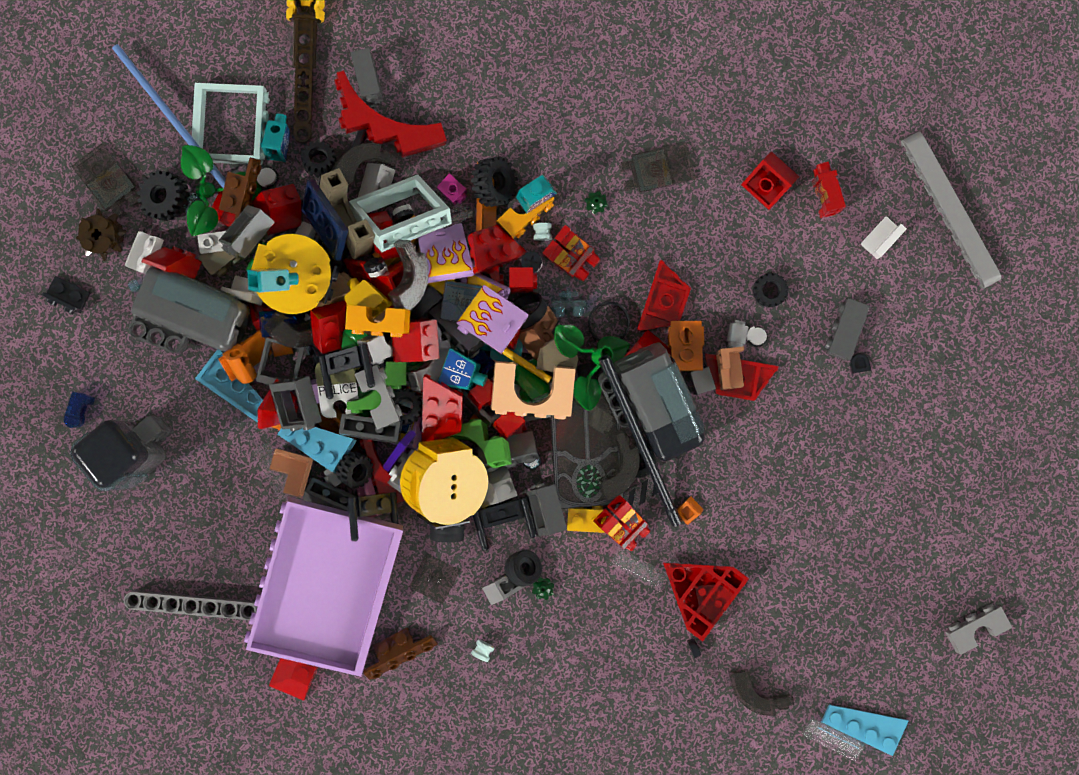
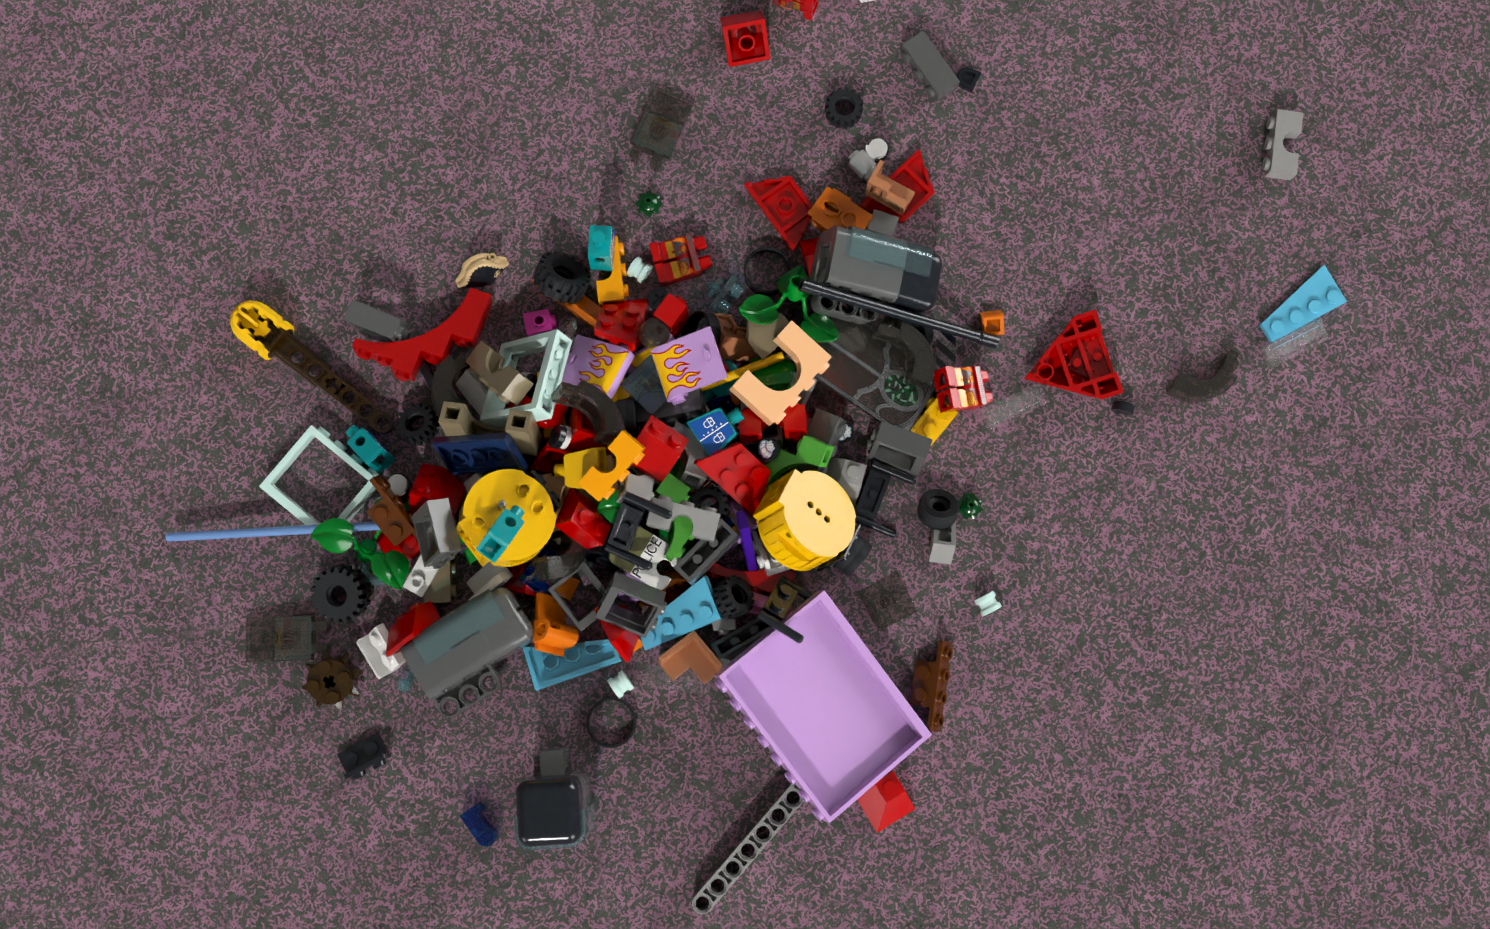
camera: 55 degrees left, 5 degrees down
none -> tan hat [455,253,509,288]
none -> dark tan arch [465,341,533,406]
none -> black tyre [586,698,637,748]
none -> light aqua wheel [607,670,634,698]
none -> clear smoke head [638,317,670,348]
none -> tile [754,438,780,465]

